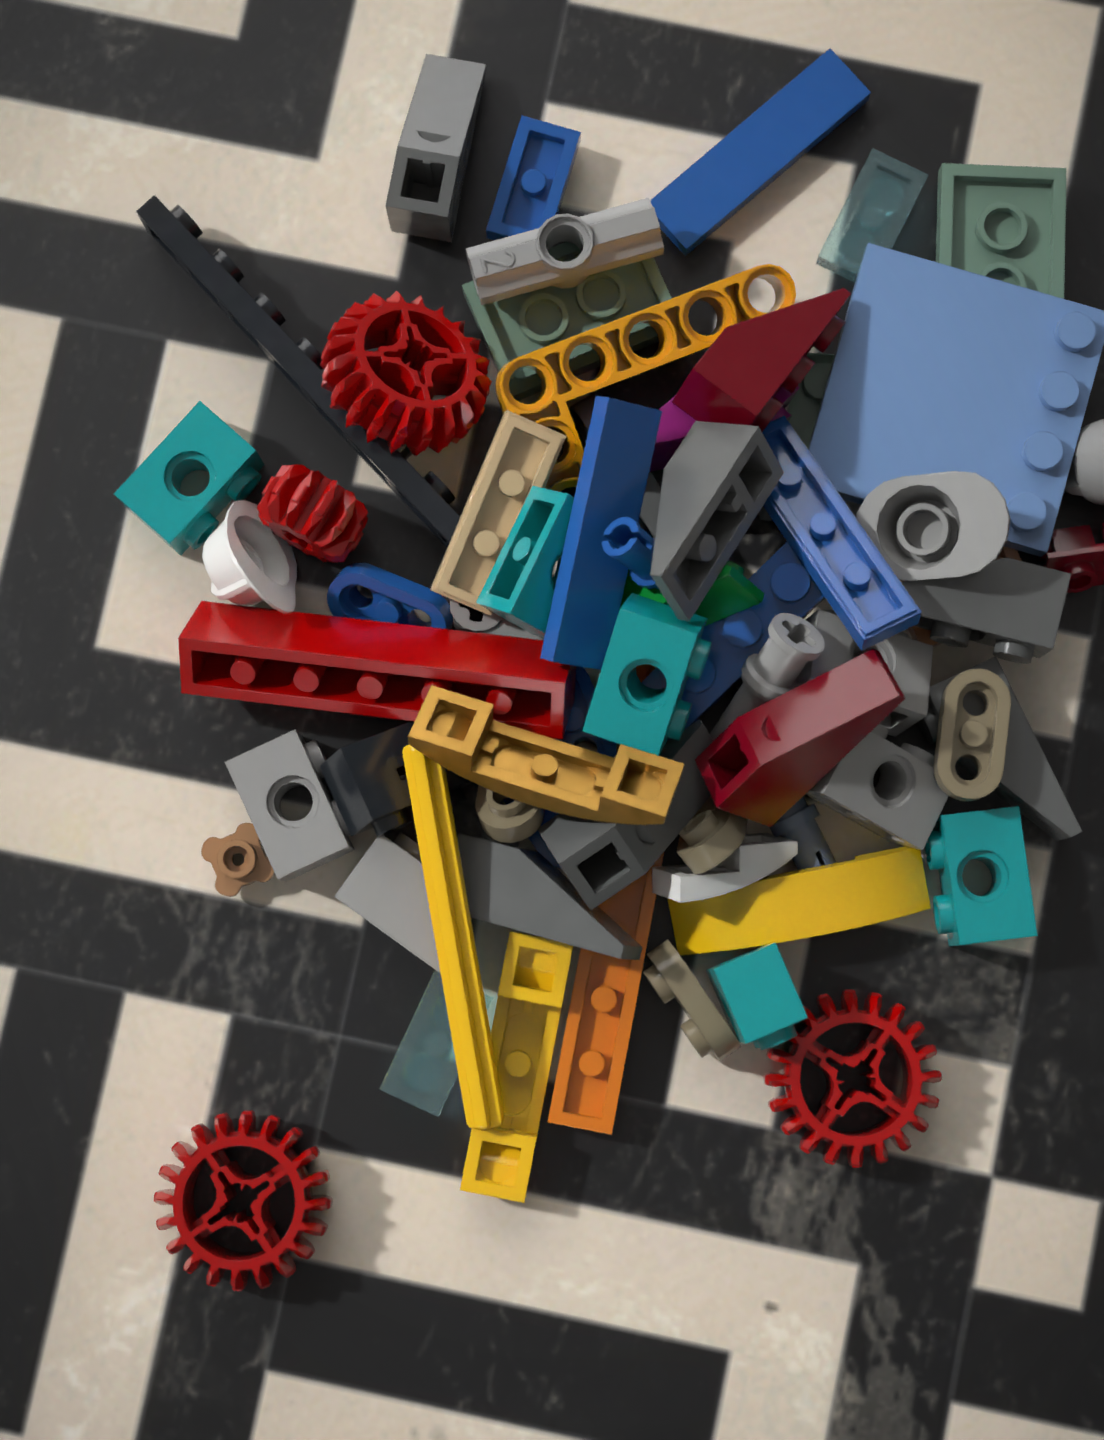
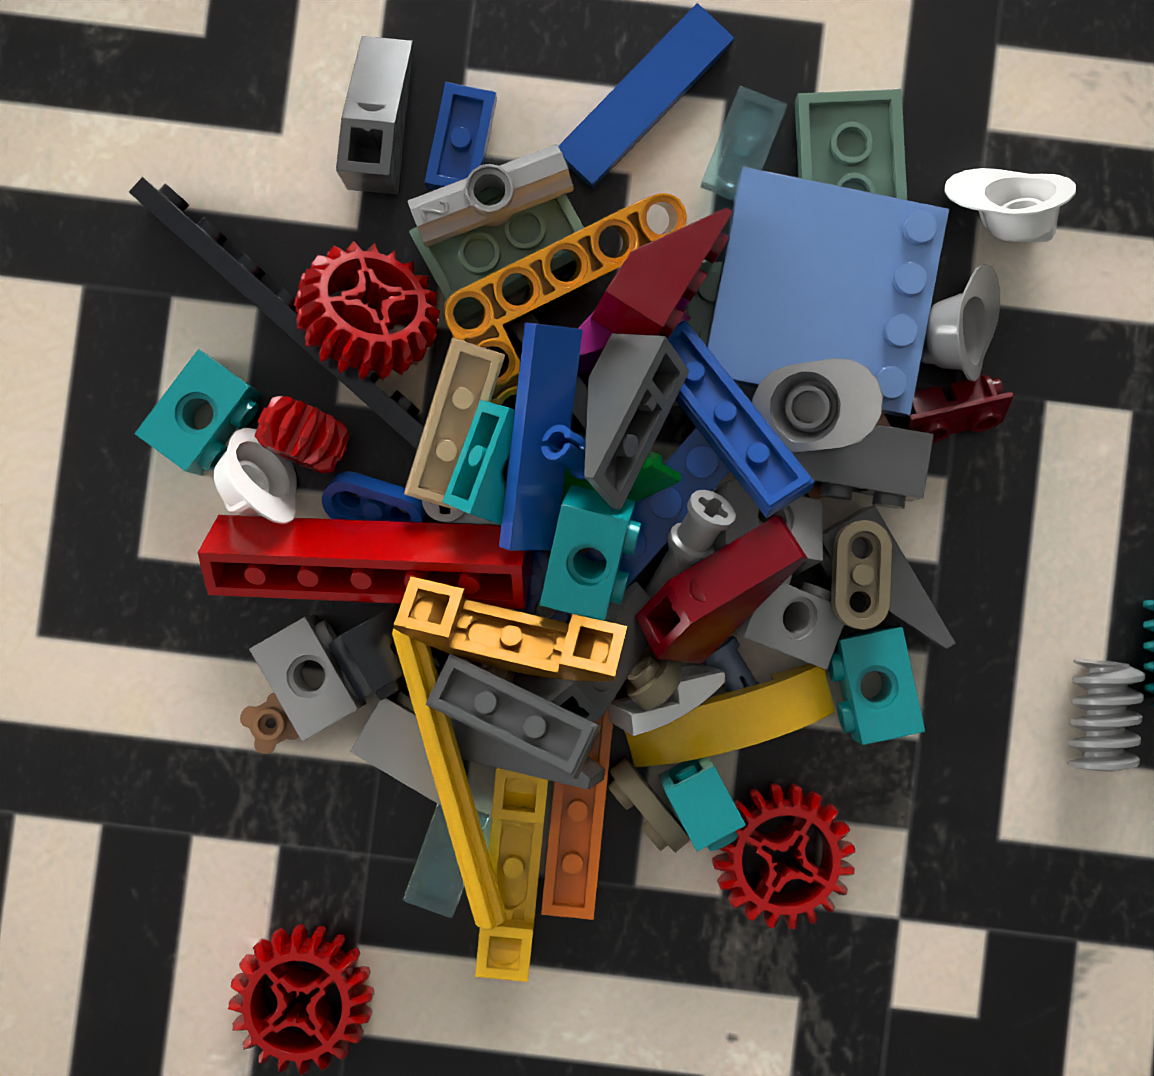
camera: 15 degrees left, 5 degrees up
none -> dark grey tile [425,654,602,779]

